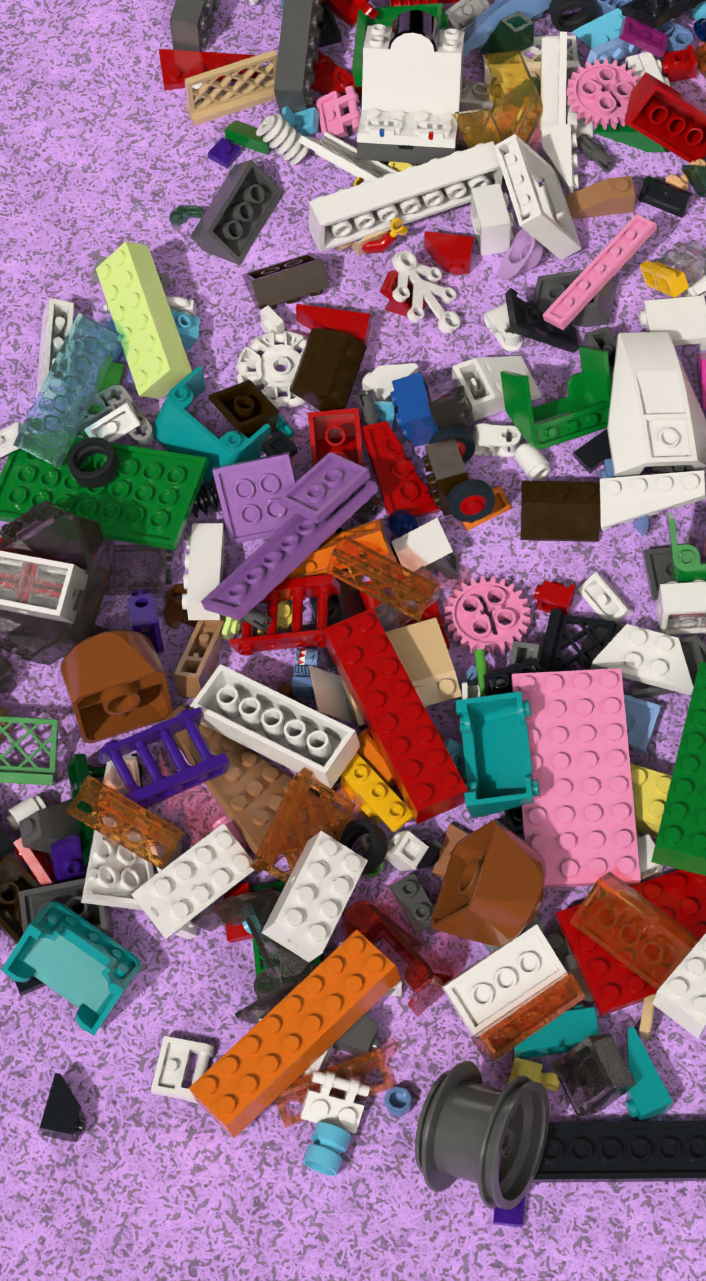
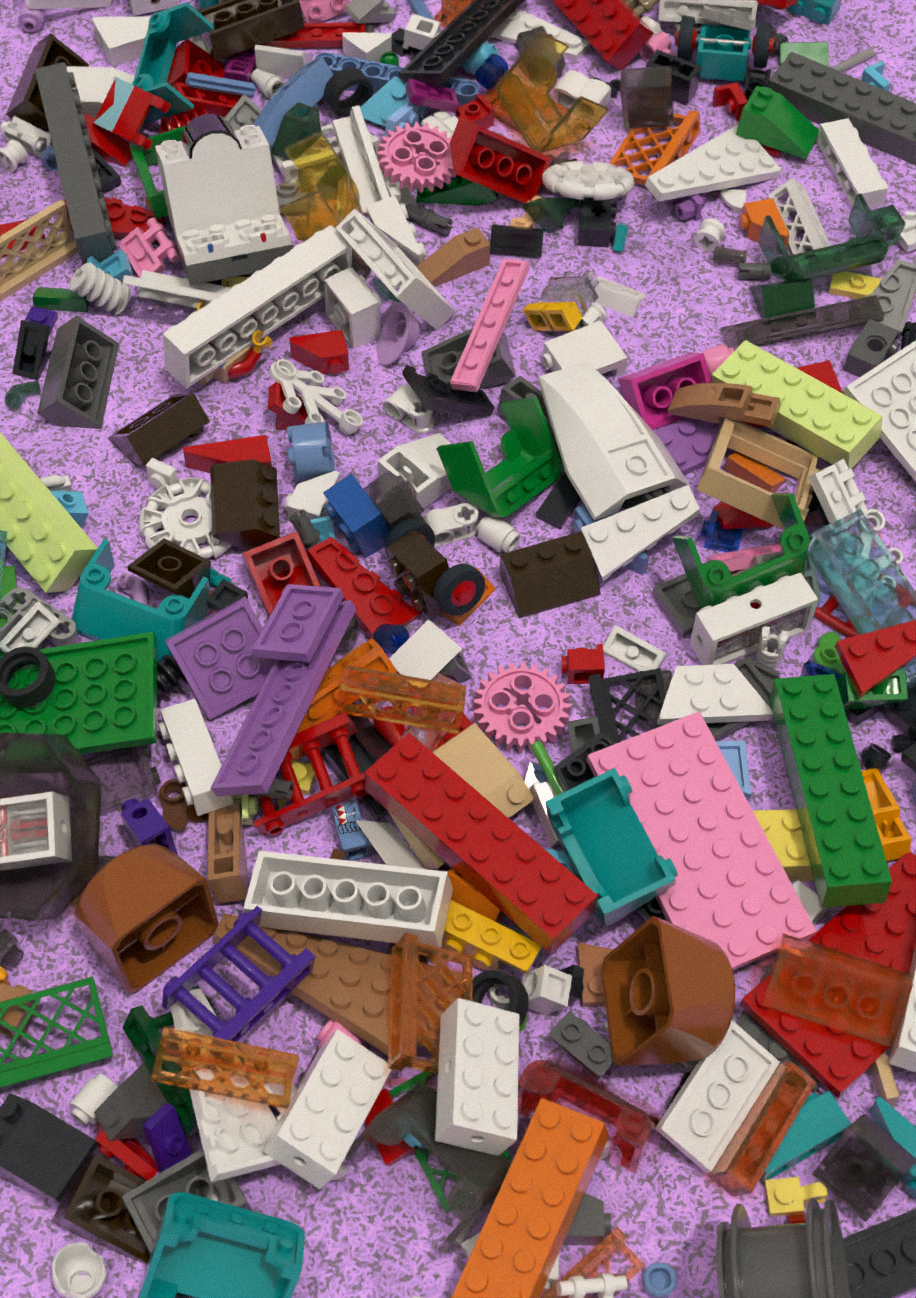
camera: 25 degrees left, 5 degrees down
none -> black slope [12,320,52,380]
none -> lavender arm [117,573,148,605]
none -> medium blue brick [287,422,335,482]

